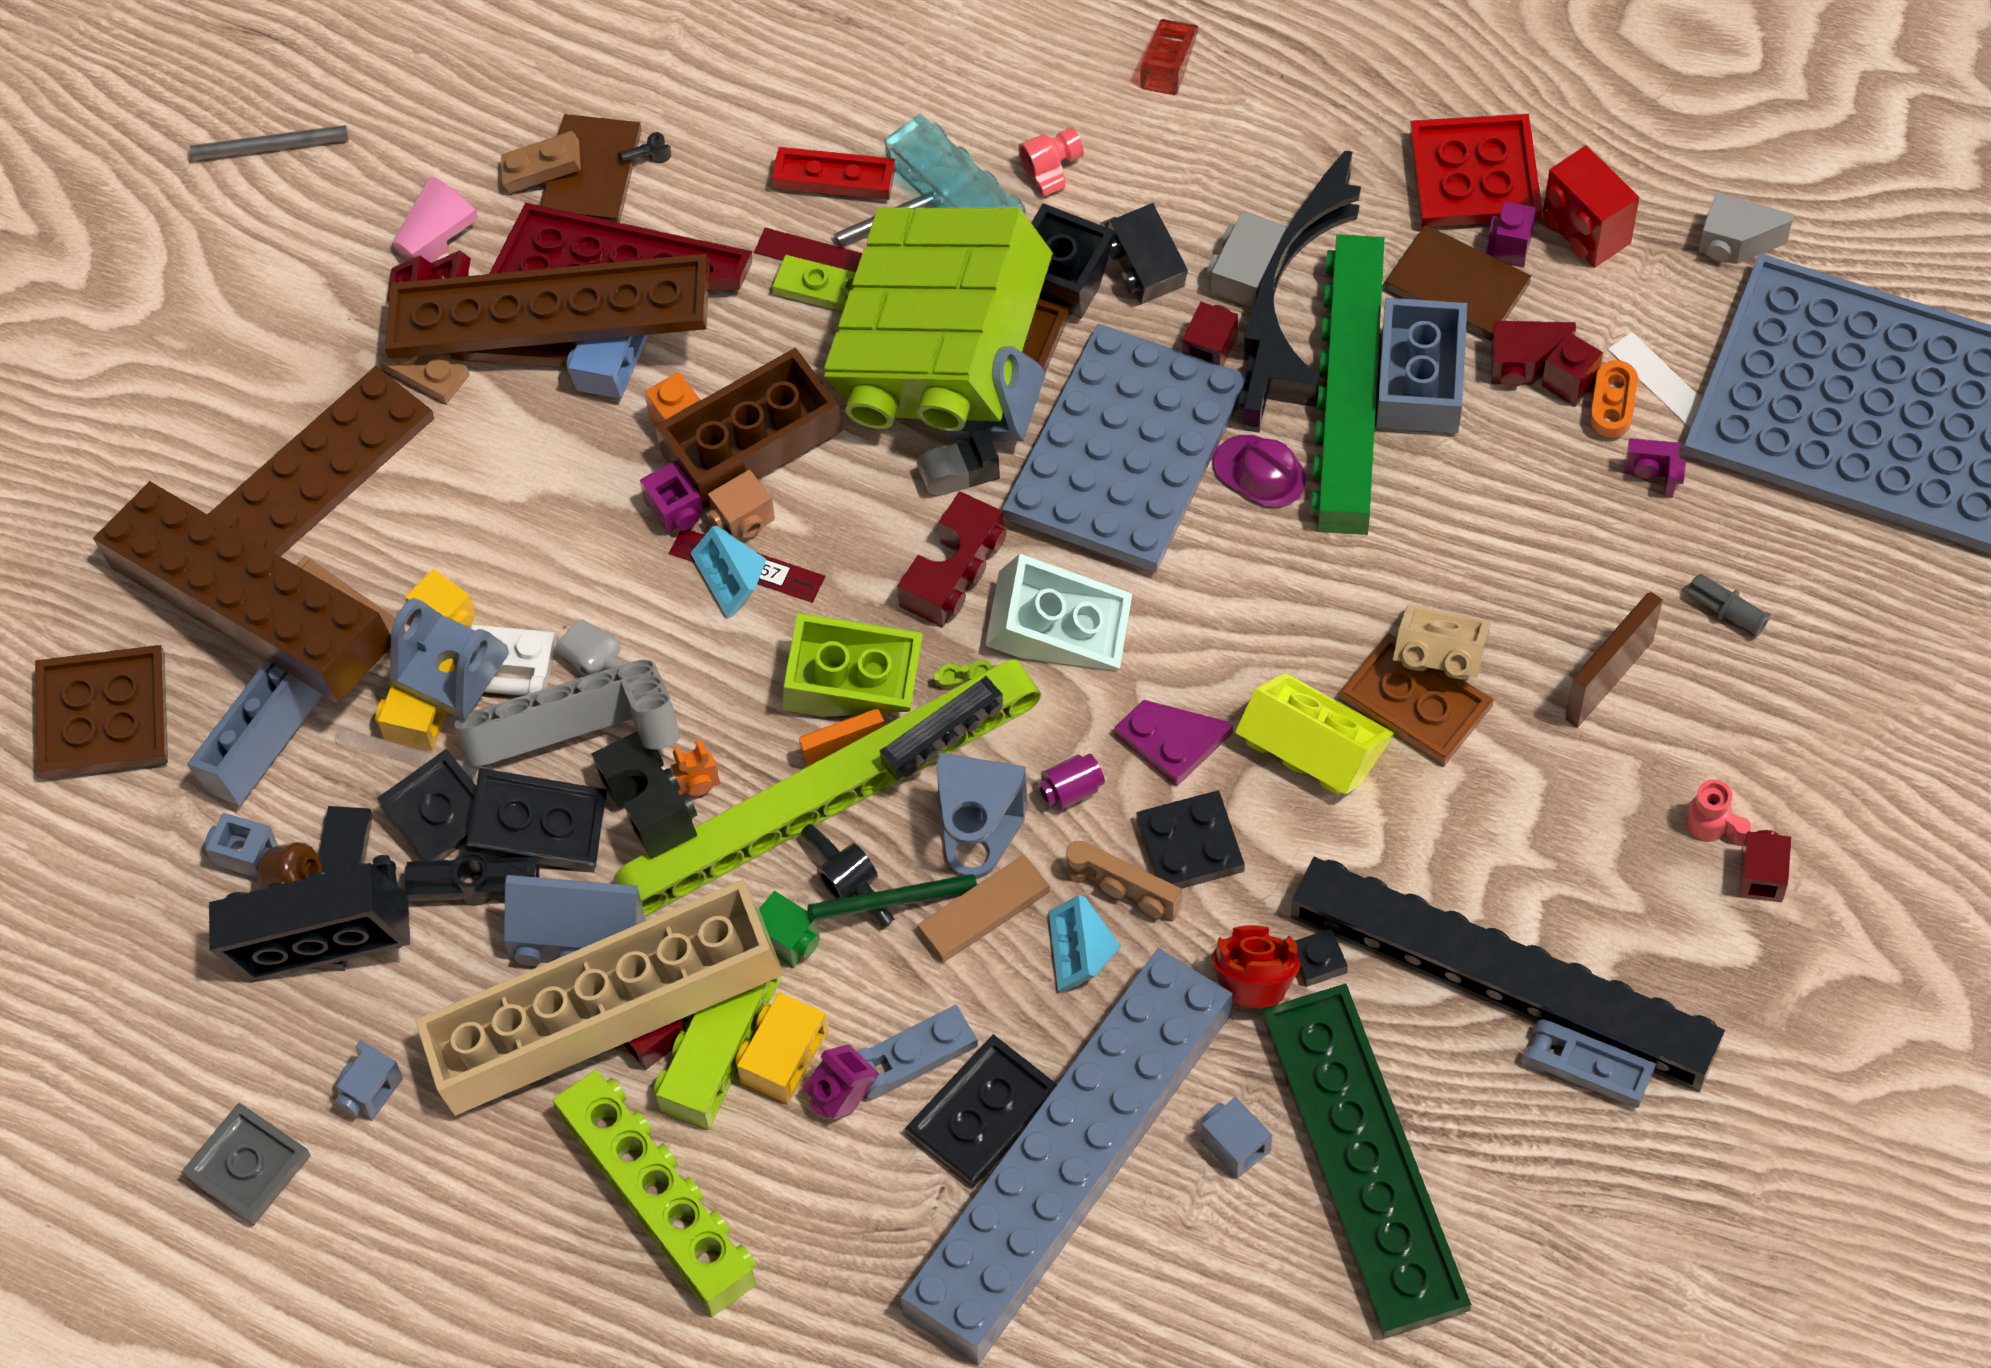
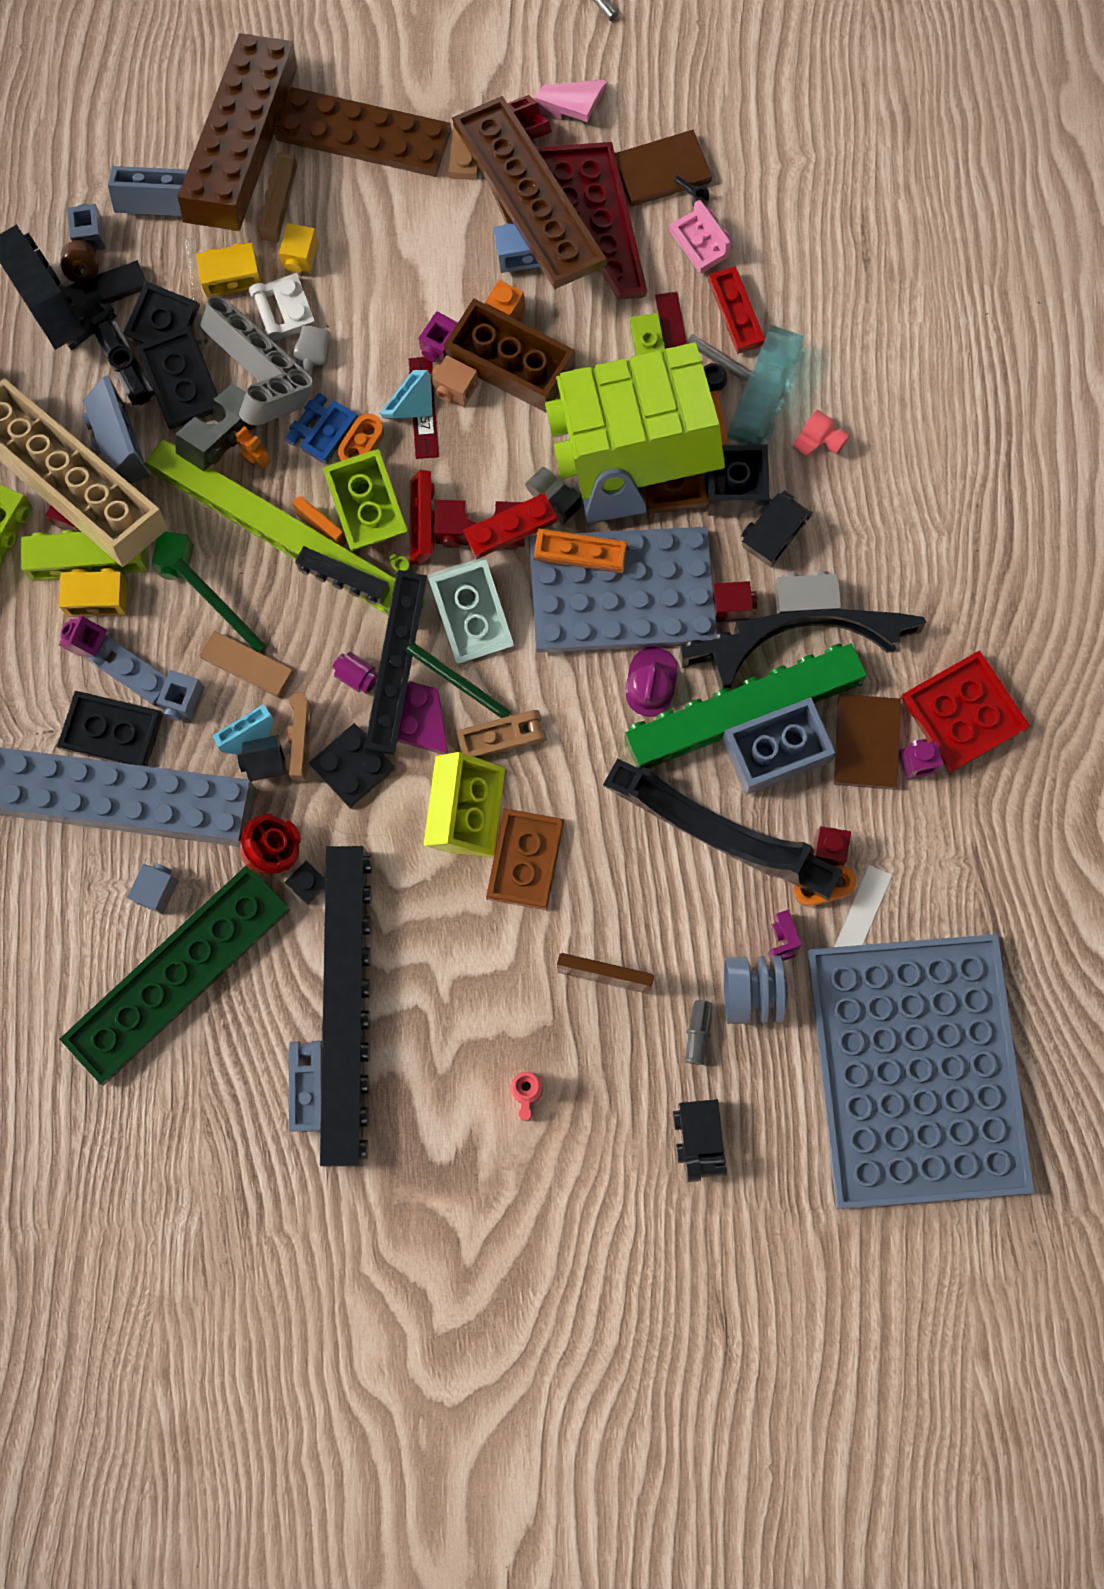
camera: 65 degrees right, 15 degrees up
reddish brown plate [35,645,168,779] -> none
sand blue hose [390,598,509,720] -> none
medium nougat plate [501,131,581,194] -> none
black piece [801,824,895,929] -> none
sand blue hose [936,752,1028,879] -> none
clear red slope [1140,19,1198,95] -> none
tan plate [1393,605,1491,680] -> none
dark red slope [1491,320,1576,387] -> none
red brick [1542,145,1640,268] -> none
light grey slope [1698,193,1794,264] -> none
dark red brick [1738,830,1792,903] -> none
none -> sand blue brick [157,670,205,721]
none -> black brick [237,735,286,782]
none -> blue plate [285,393,358,465]
none -> orange plate [338,414,384,461]
none -> black plate [364,569,427,755]
none -> dark green bar [405,641,511,718]
none -> red plate [410,469,435,565]
none -> medium nougat plate [456,710,547,758]
none -> red plate [463,493,558,560]
none -> orange tile [533,528,628,573]
none -> black slope [603,758,843,901]
none -> bright pink bracket [669,200,732,274]
none -> black hinge [673,1099,727,1182]
none -> sand blue wheel [724,956,788,1024]

